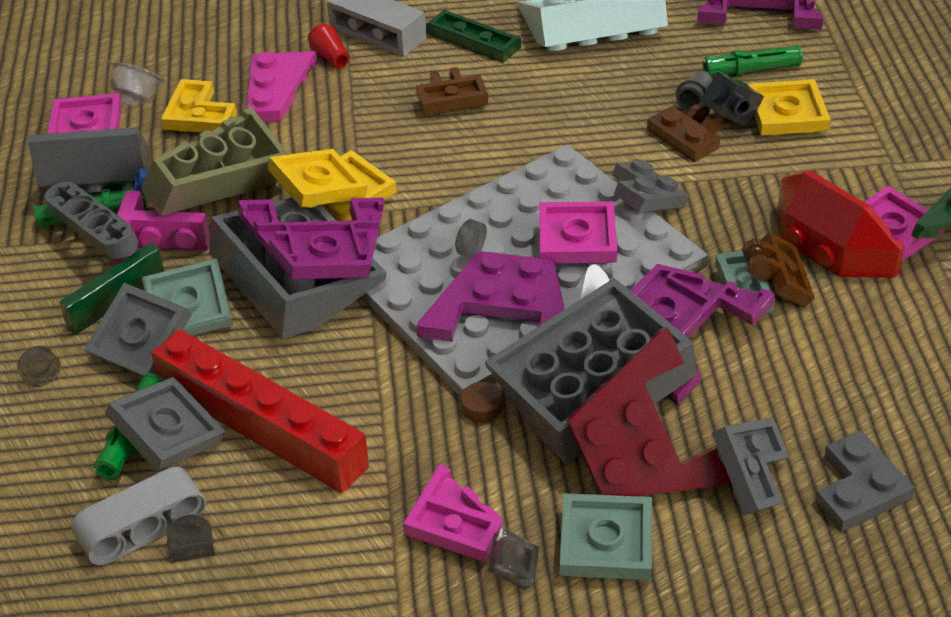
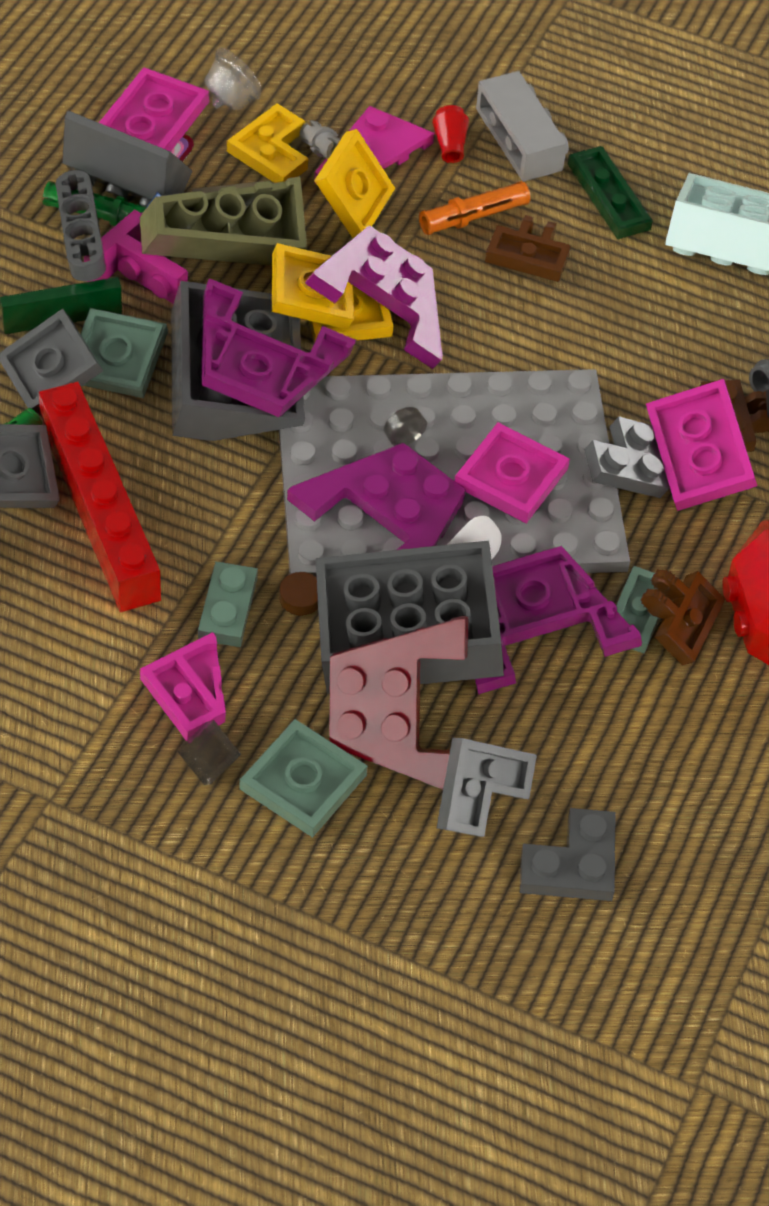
camera: 25 degrees right, 10 degrees up
none -> sand green plate [198,561,258,647]
none -> light grey pin [300,120,341,160]
none -> wing [305,225,443,369]
none -> yellow plate [314,129,395,238]
none -> orange pin [419,181,530,235]
none -> dark pink plate [646,379,757,511]

